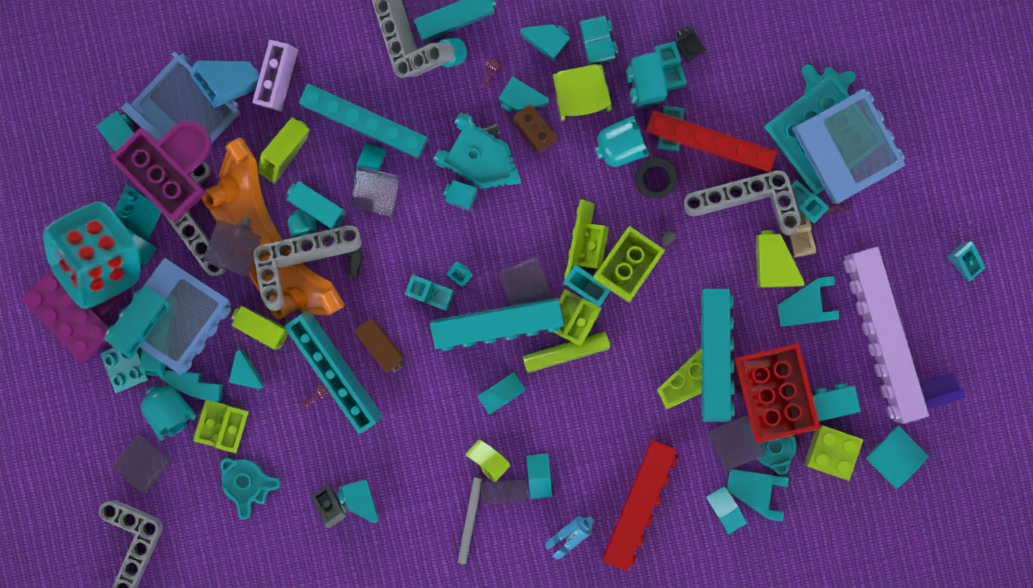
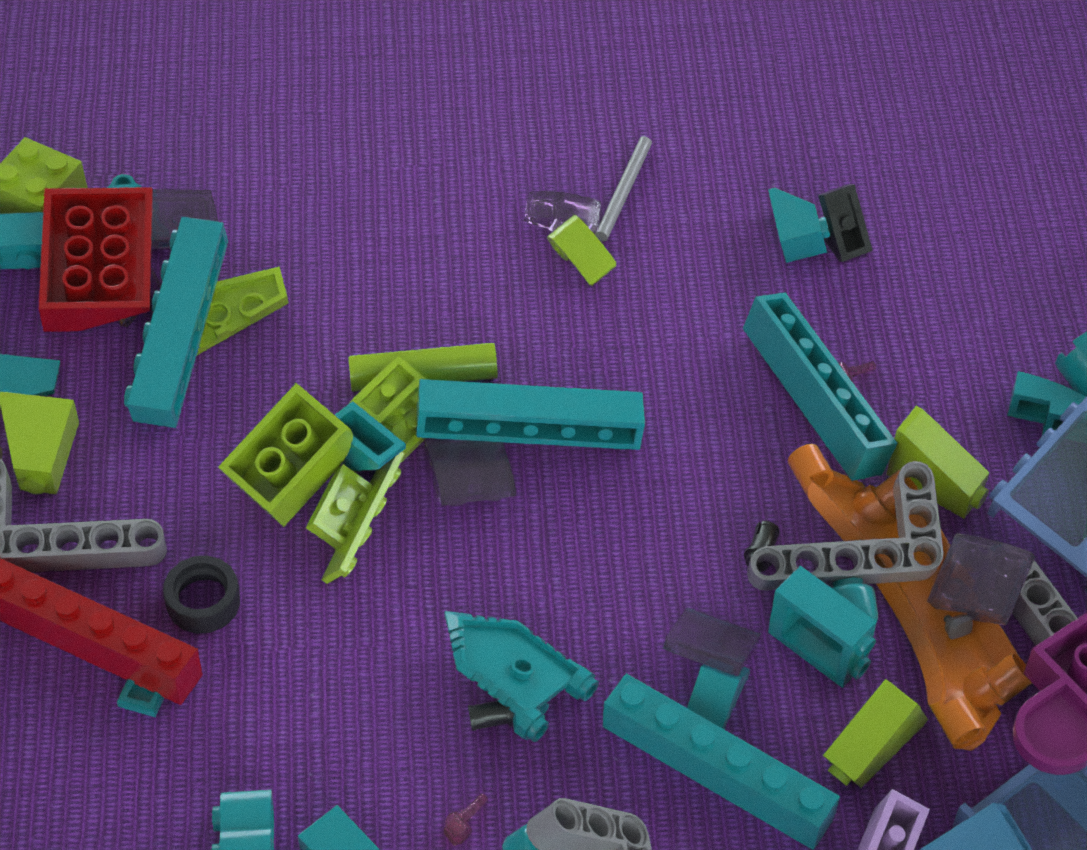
camera: 170 degrees left, 35 degrees down
lime slope [193,400,249,453] -> none
teal tile [220,458,281,520] -> none
teal slope [229,350,265,389] -> none
reddish brown window [354,318,406,373] -> none
teal slope [404,275,455,311] -> none
teal slope [443,180,478,212] -> none
teal slope [447,261,473,288] -> none
teal slope [477,372,526,414] -> none
teal slope [499,76,549,113] -> none
reddish brown window [513,103,558,157] -> none
teal slope [526,454,552,499] -> none
dark azure piece [546,516,594,559] -> none
lime piece [552,64,612,122] -> none
teal cylinder [595,116,649,167] -> none
red brick [602,439,679,571] -> none
teal brick [626,52,667,109] -> none
teal slope [654,41,687,92] -> none
dark grey rock [661,231,676,247] -> none
black bracket [674,27,706,63] -> none
teal slope [706,486,747,534] -> none
teal flag [727,469,789,522] -> none

